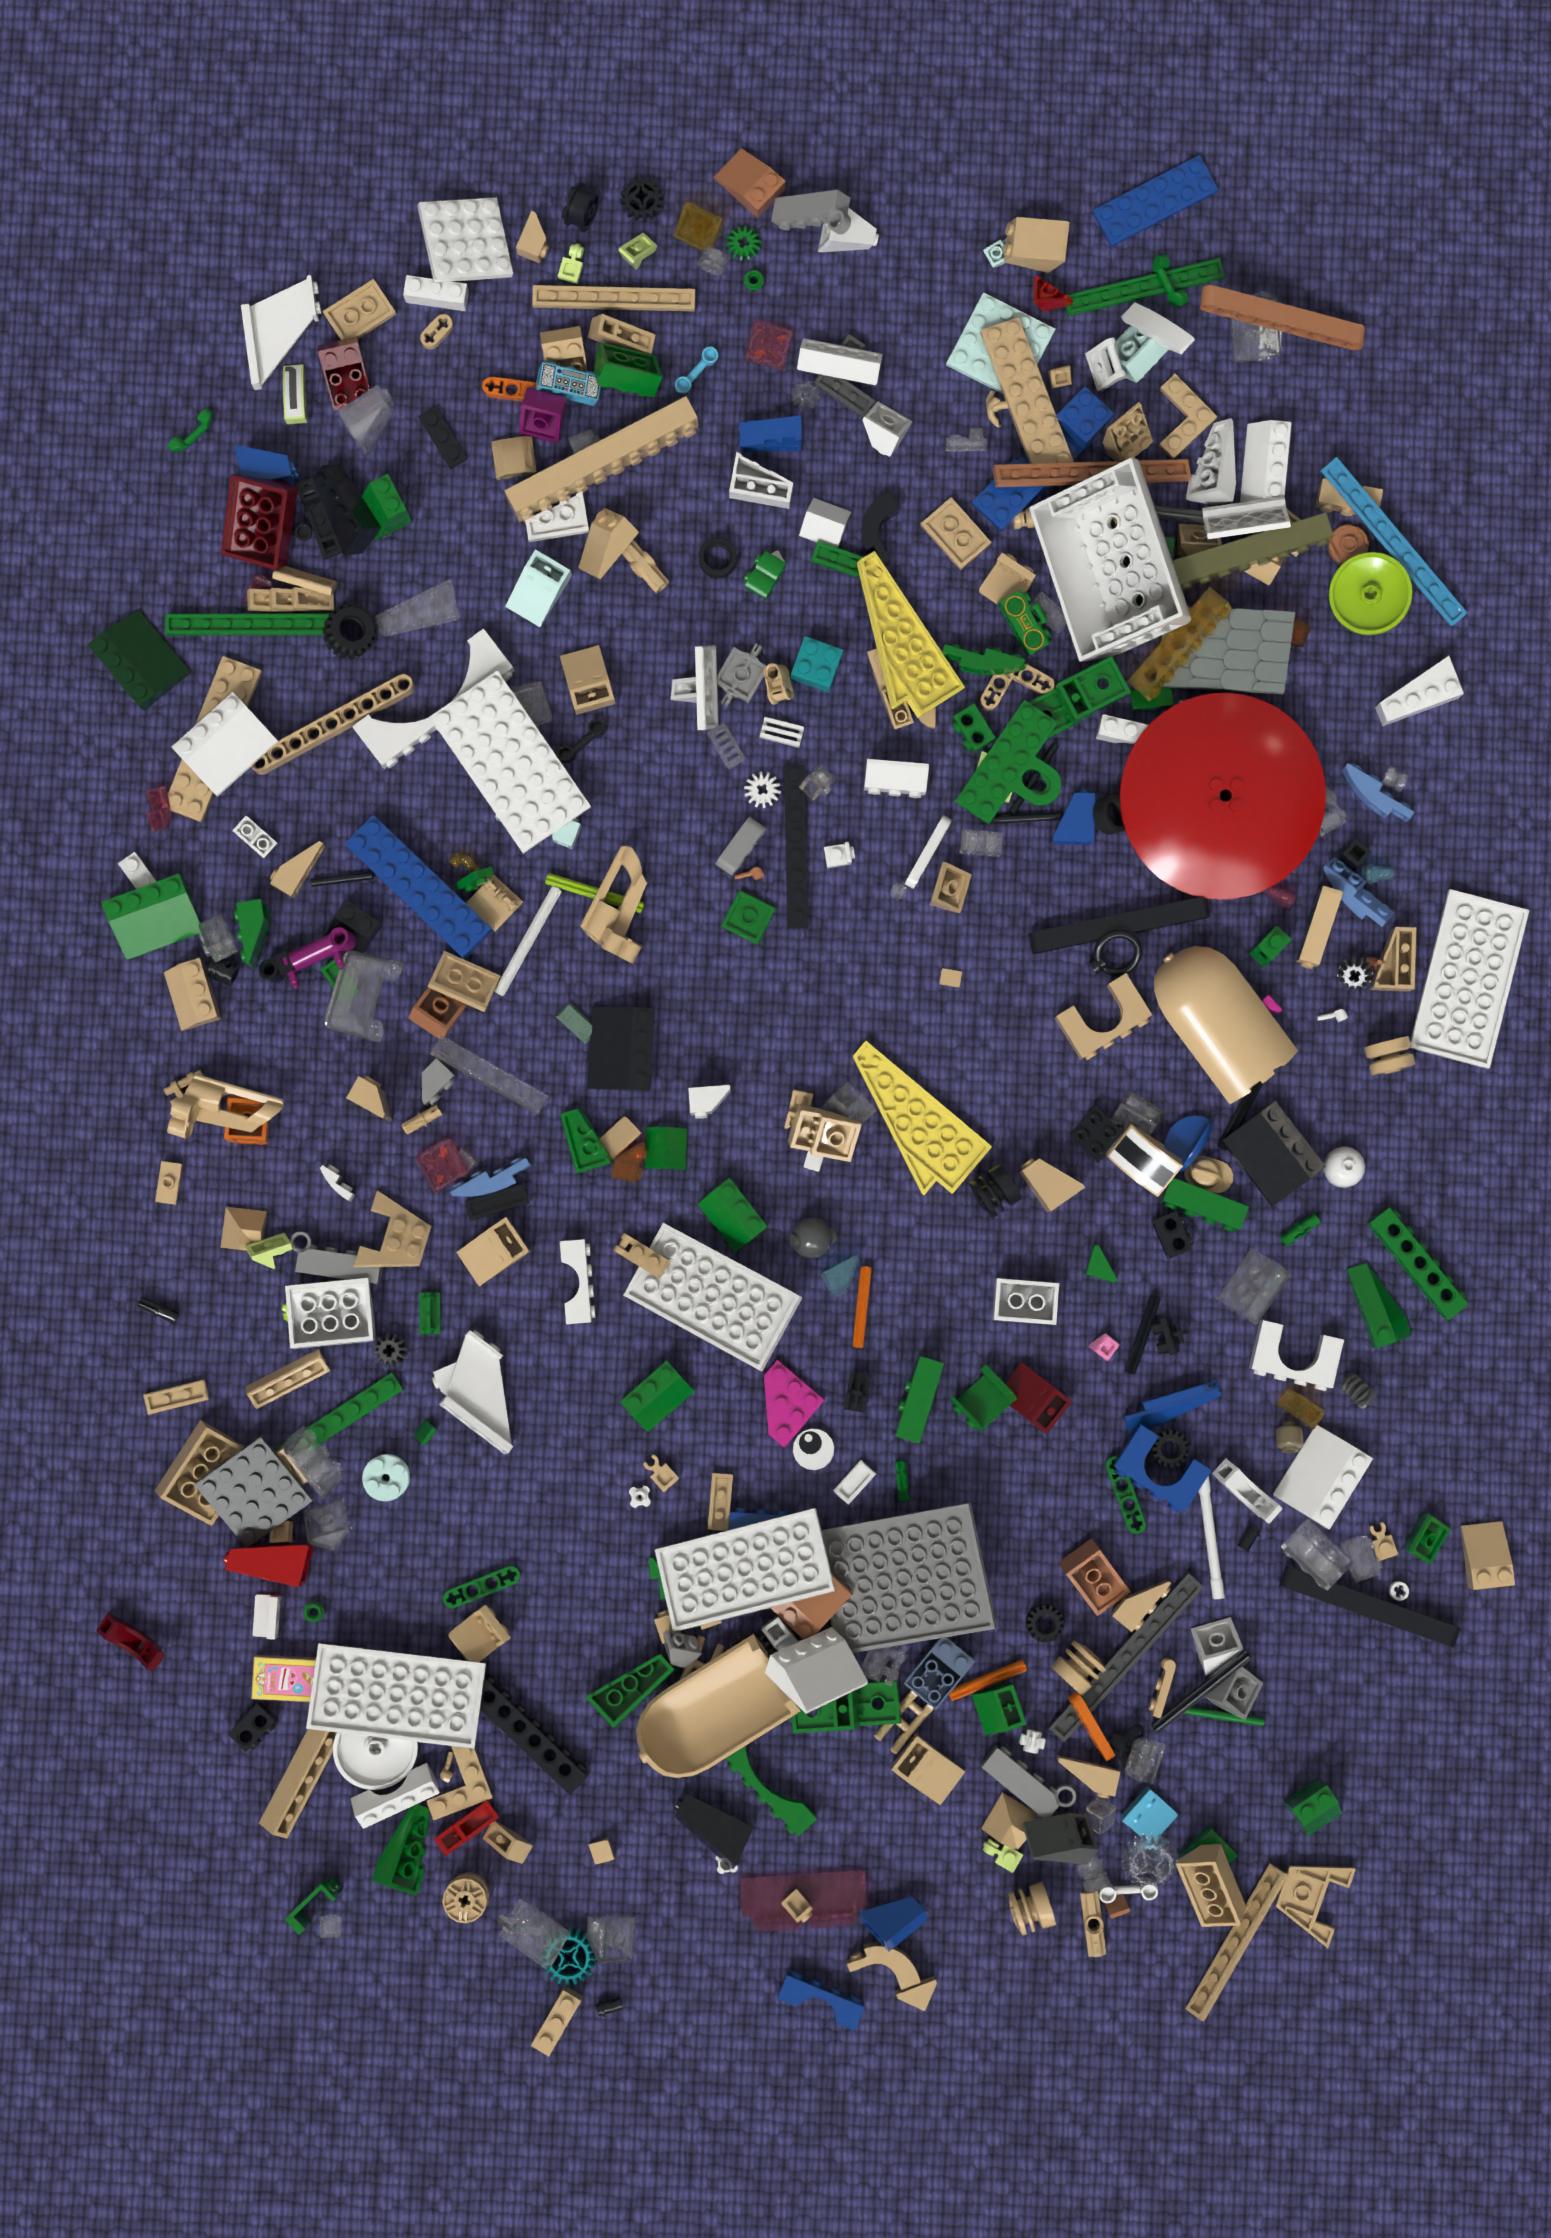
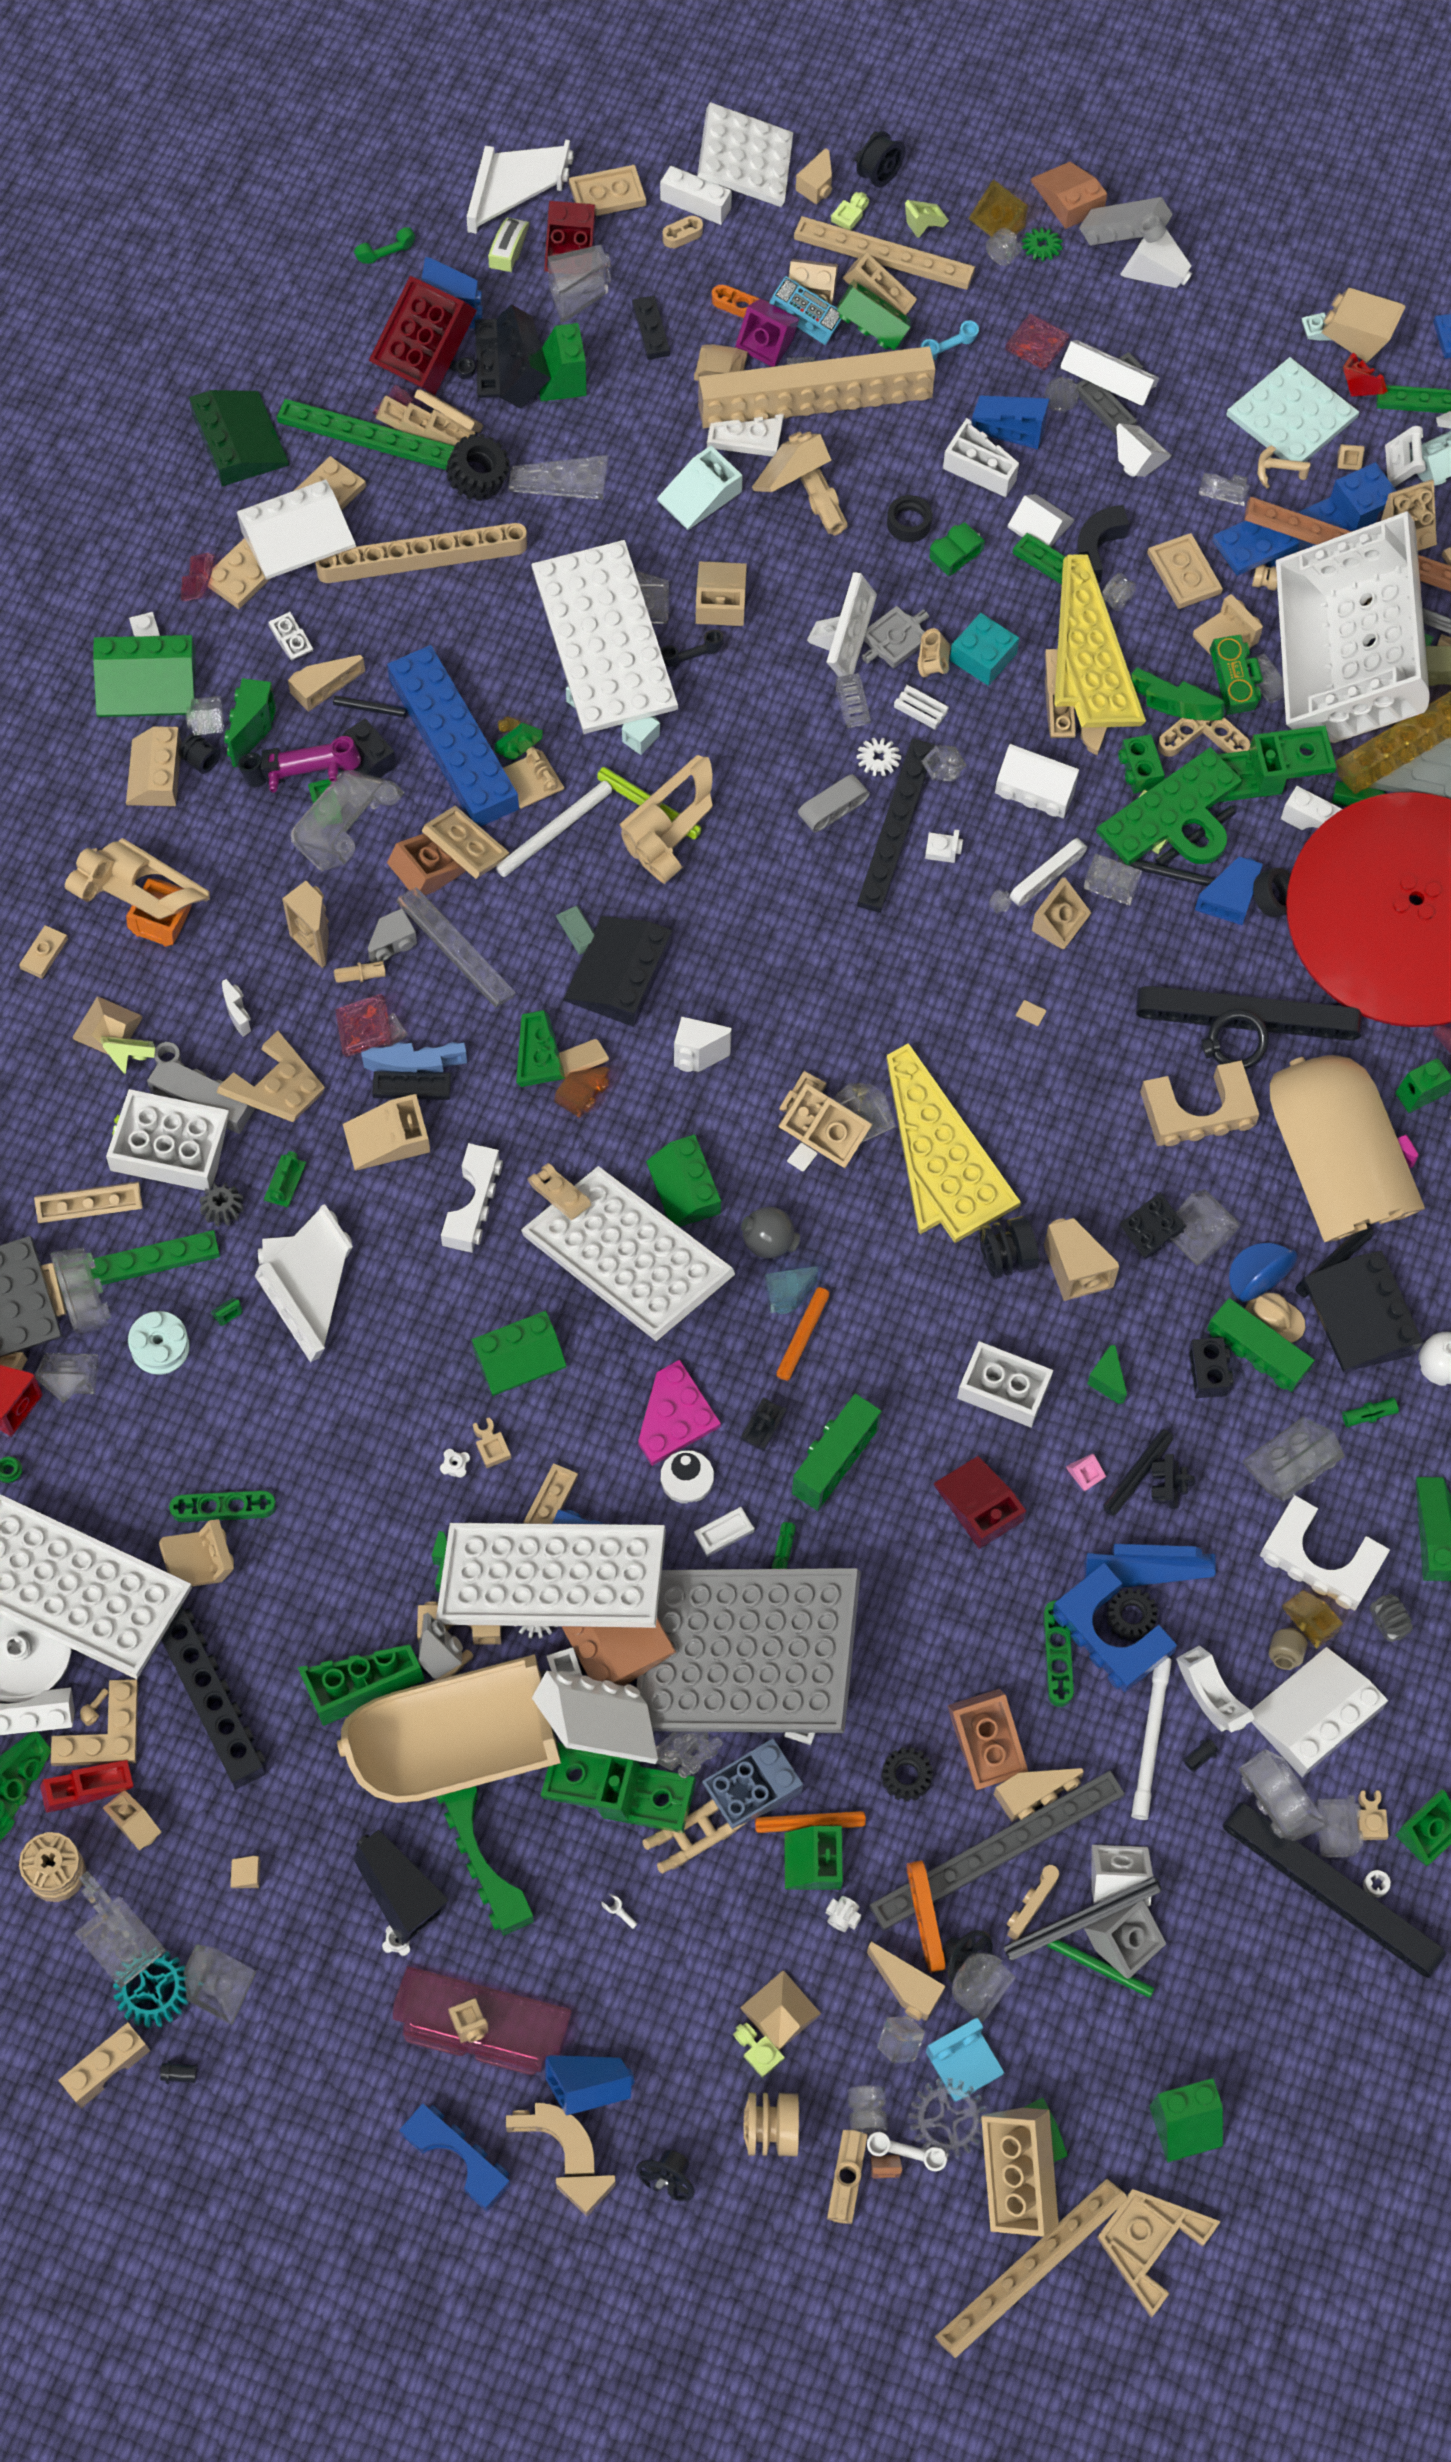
camera: 20 degrees right, 20 degrees down
white arch [352,628,514,769] -> none
black gear [620,176,664,222] -> none
green slope [644,1127,687,1170] -> none
green tile [721,890,776,945] -> none
nougat hand [734,867,765,881] -> none
green plate [744,270,764,291] -> none
tan slope [890,1733,966,1805] -> none
green panel [950,1364,1018,1432] -> none
tan plate [980,317,1074,464] -> none
light grey hinge [980,1745,1076,1818] -> none
dark grey slope [1022,1813,1099,1865] -> none
tan wheel [1050,1640,1106,1696] -> none
slope [1106,1124,1183,1197] -> none
none -> white hand [601,1894,637,1929]
none -> black wheel [636,2150,695,2202]
none -> clear wheel [1102,573,1137,611]

